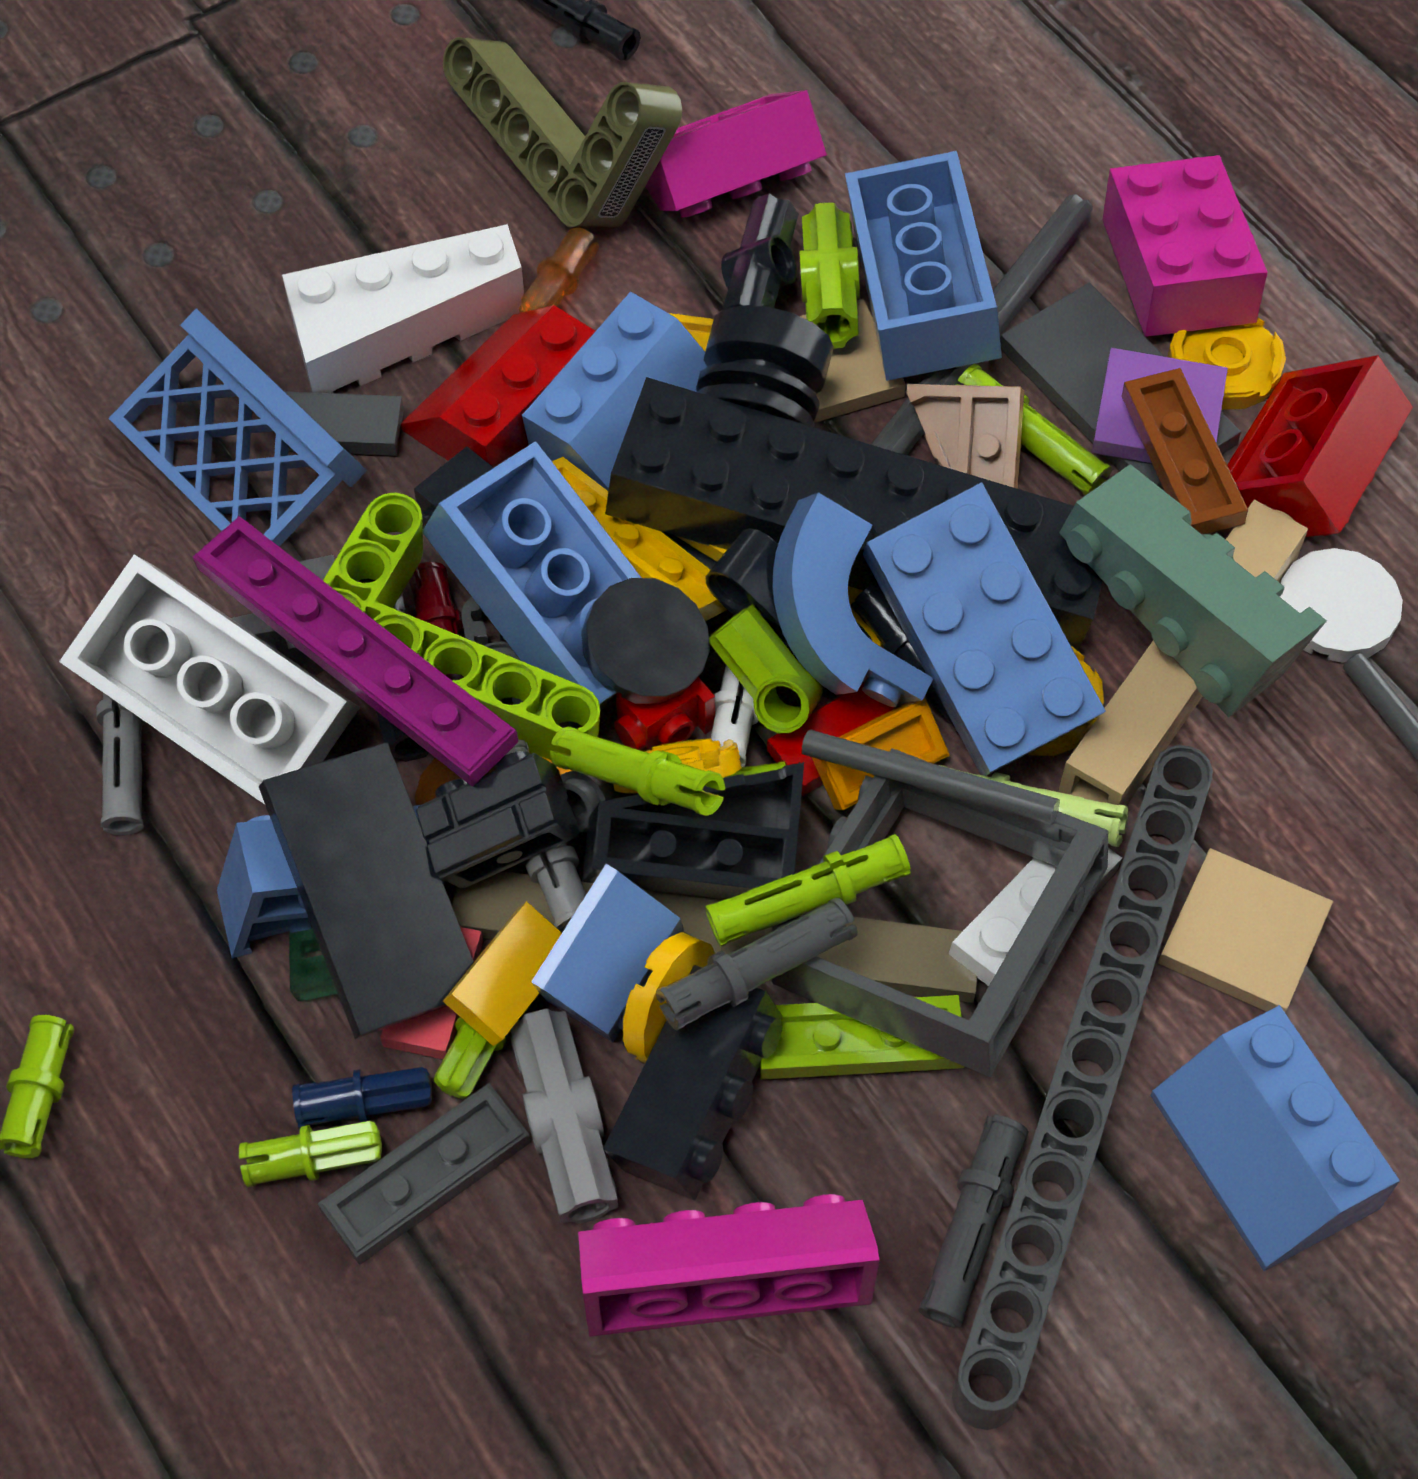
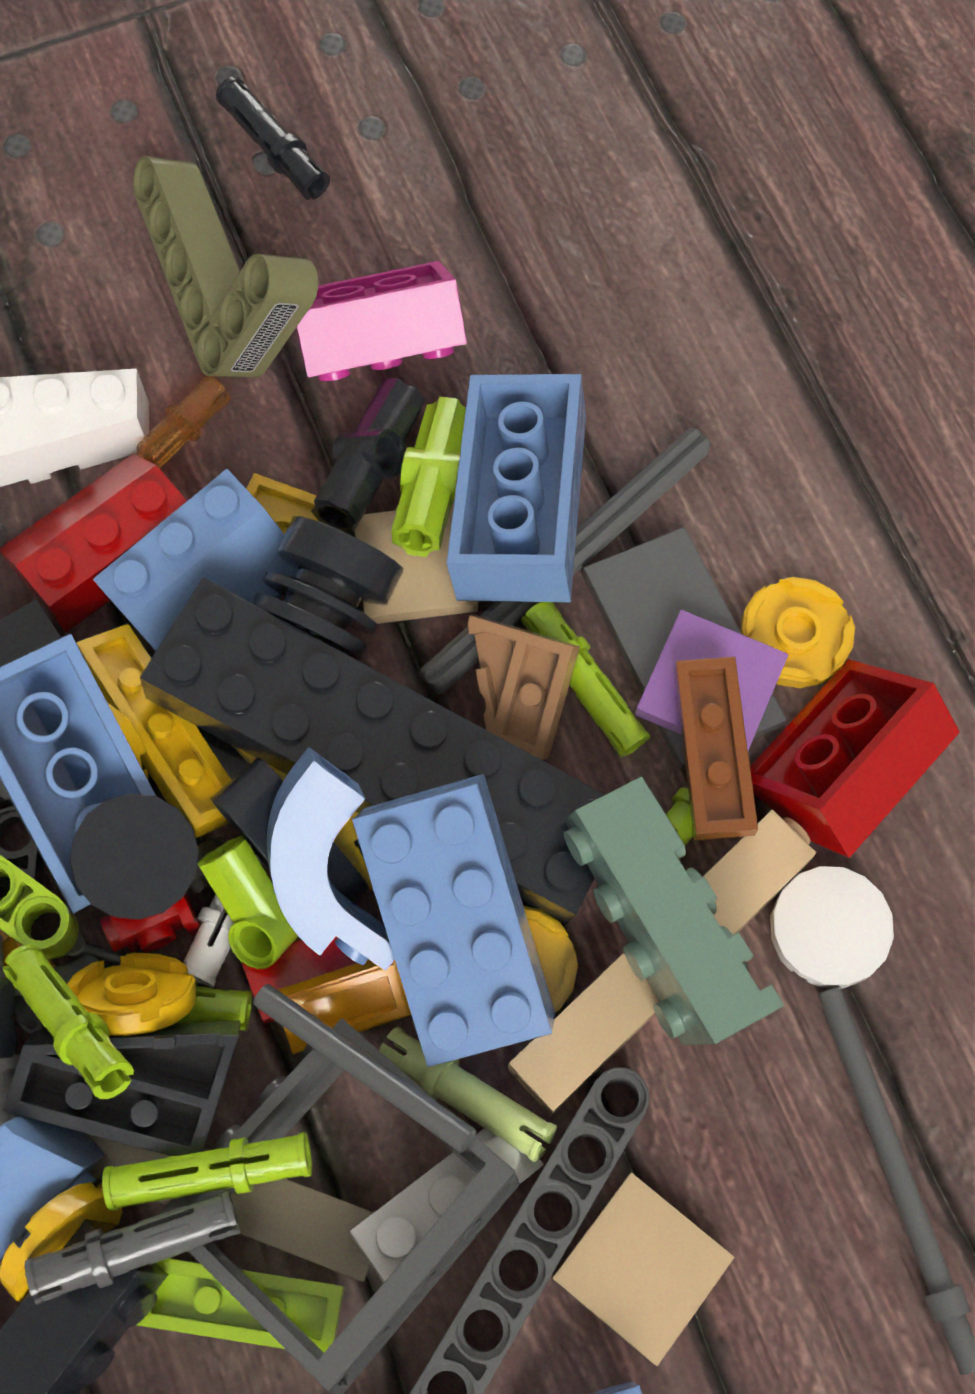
camera: 10 degrees right, 10 degrees up
dark pink brick [1102,155,1268,337] -> none

